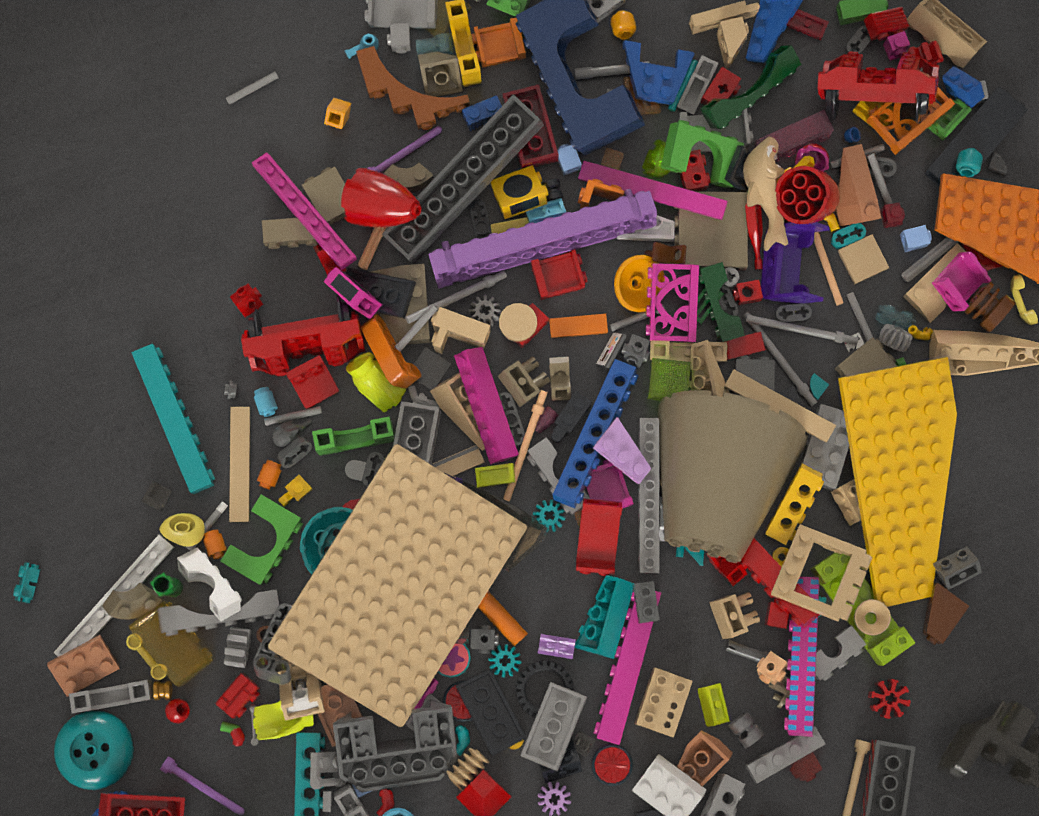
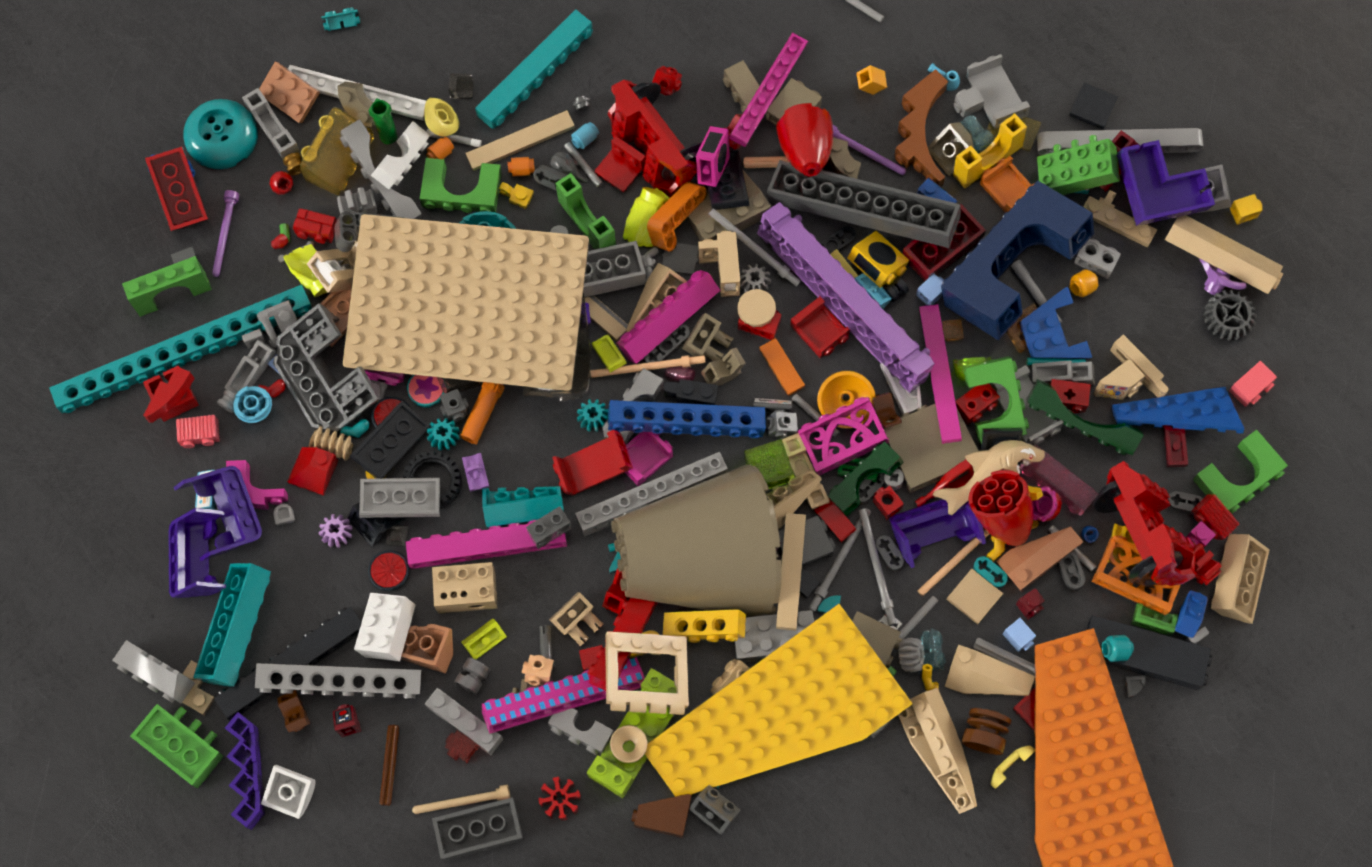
camera: 70 degrees right, 10 degrees down
light grey bar [395,304,438,352] -> none
orange bracket [578,179,625,210] -> none
lavender wing [593,417,651,484] -> none
light grey bar [867,152,893,205] -> none
dark pink panel [932,252,991,311] -> none

